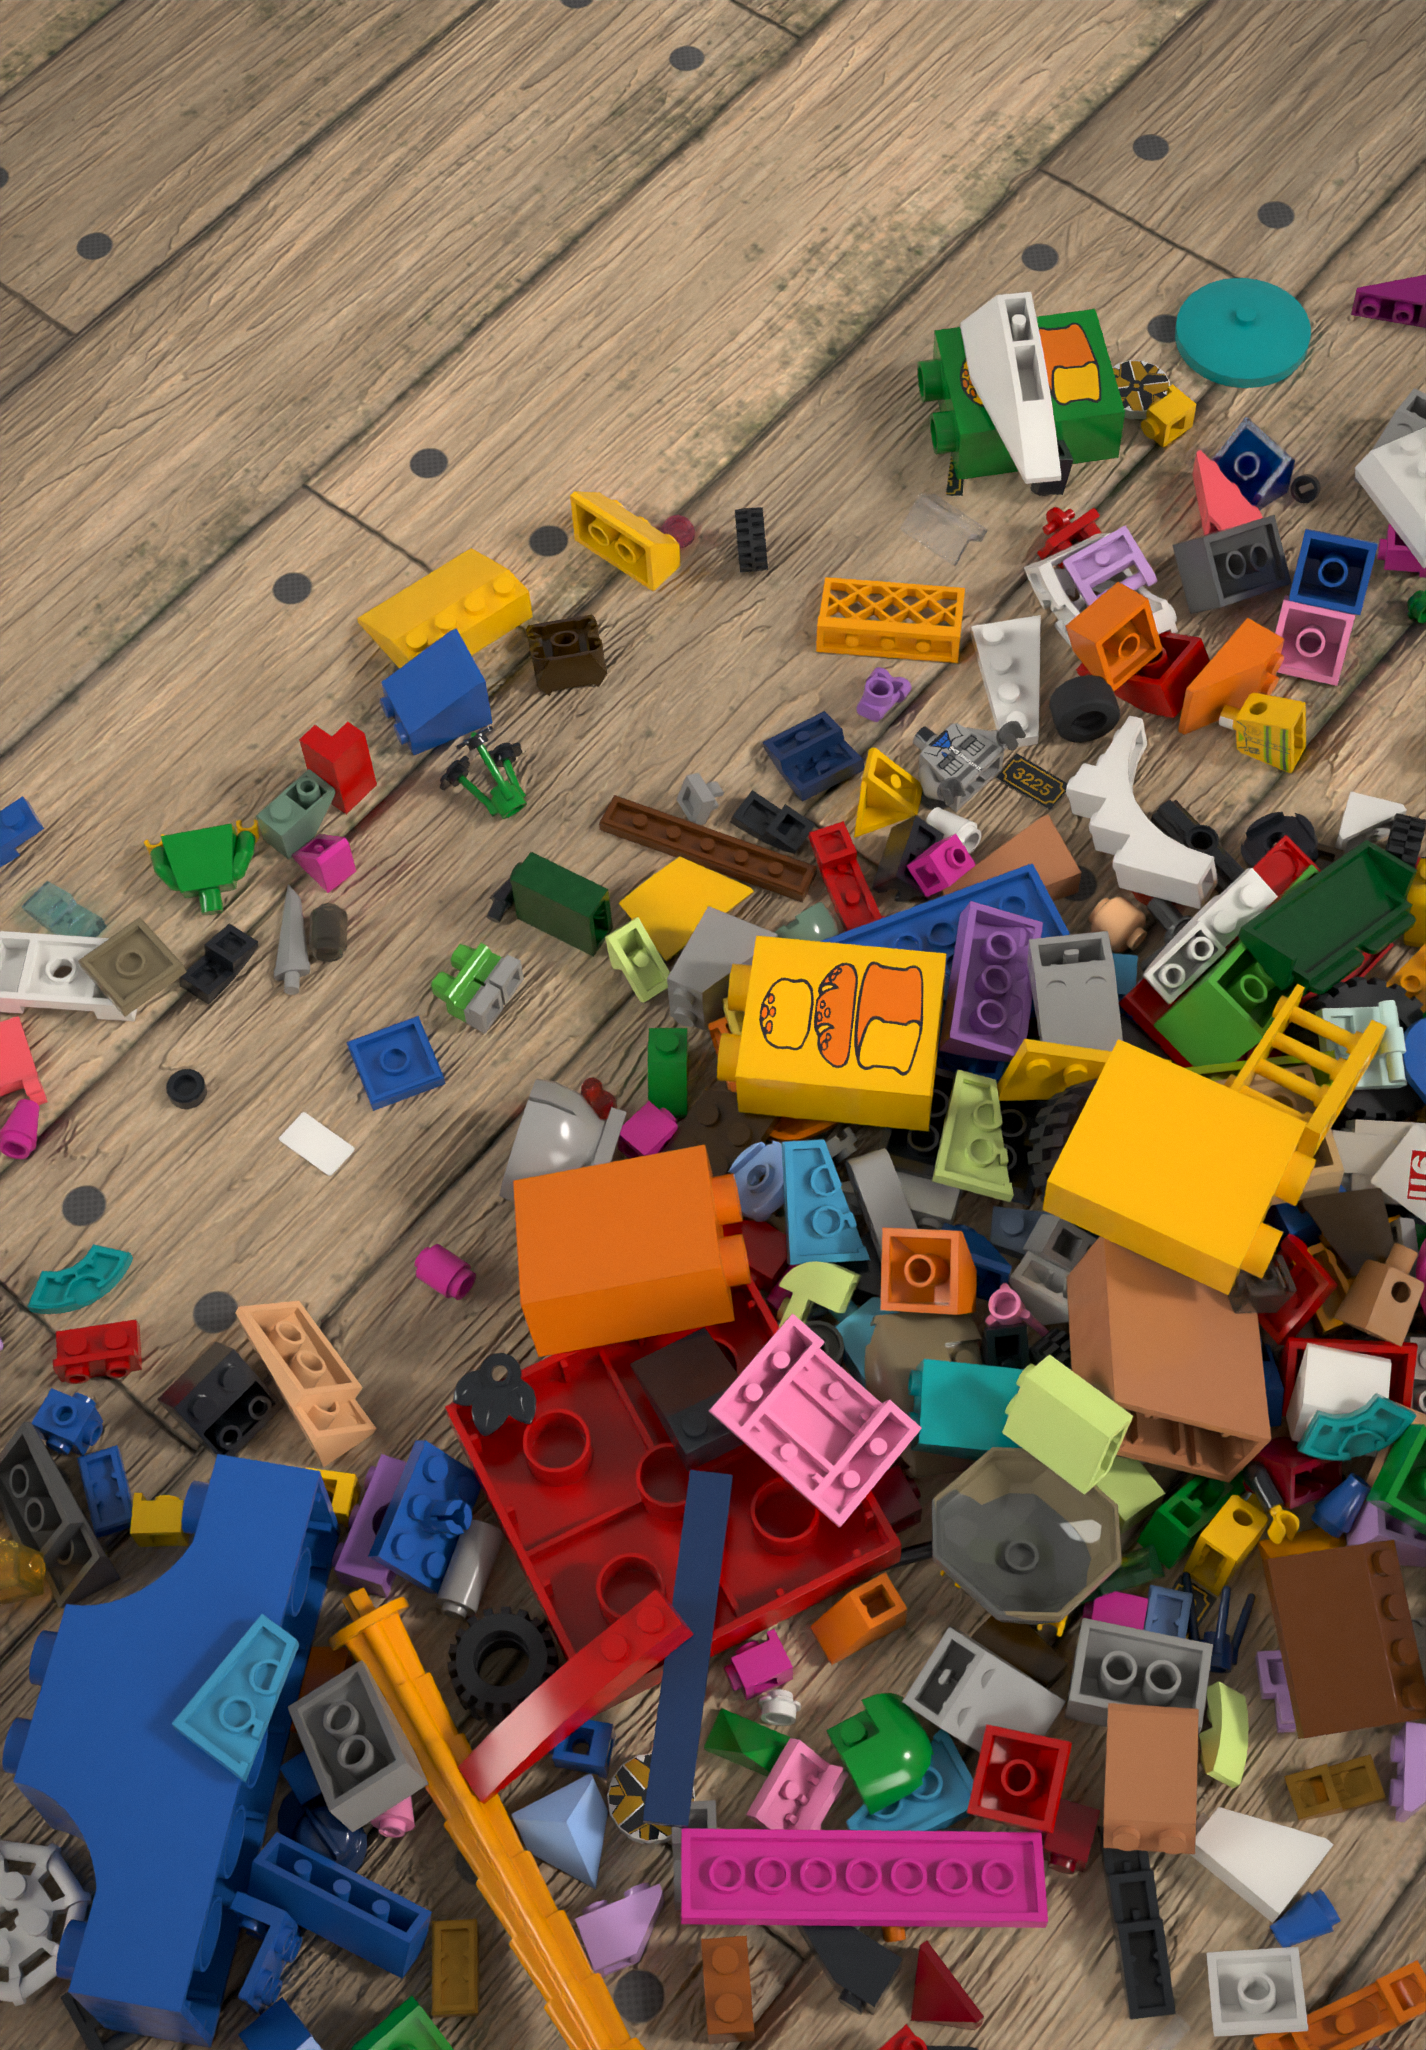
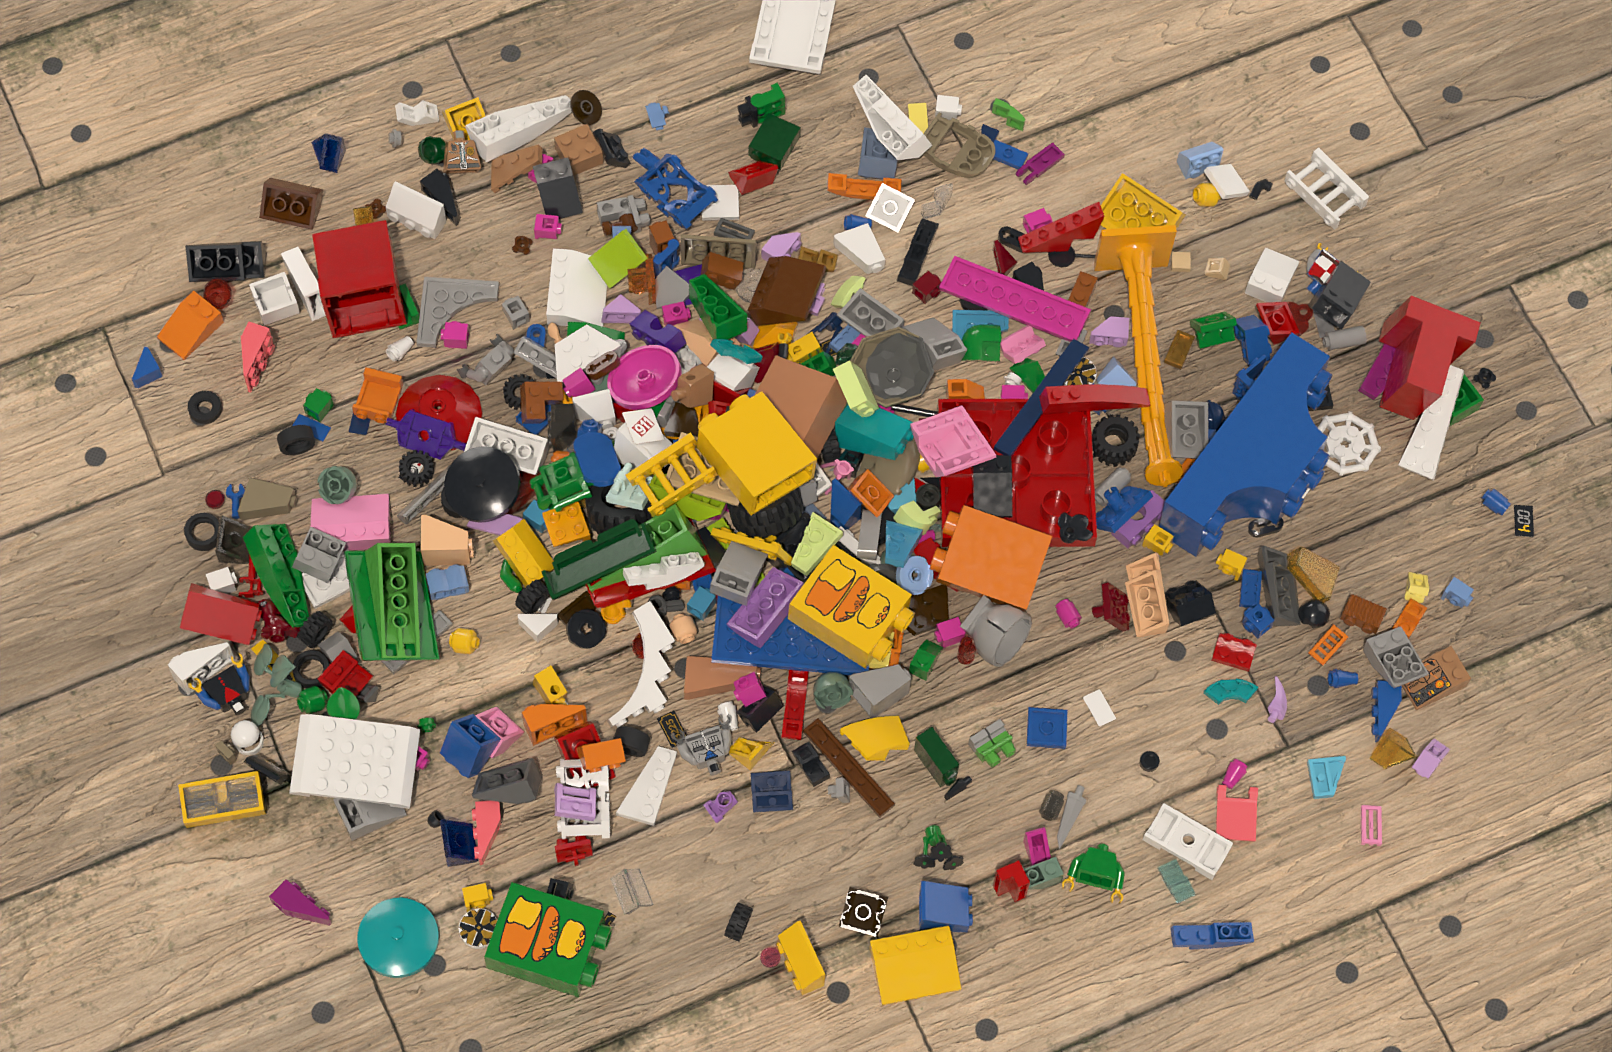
camera: 160 degrees left, 5 degrees up
dark tan plate [78,917,187,1017] -> none
dark azure wing [172,1614,299,1783] -> none
black slope [179,923,258,1005] -> none
blue brick [247,1832,432,1979] -> none
yellowish green slope [605,917,670,1002] -> none
light orange fence [816,577,965,663] -> none
white wedge [960,292,1061,484] -> none
red slope [967,1724,1072,1833] -> none
nougat slope [1104,1703,1199,1854] -> none
black piece [1151,800,1245,894] -> none
blue cone [1311,1473,1372,1538] -> none
none -> dark red plate [1092,582,1130,632]

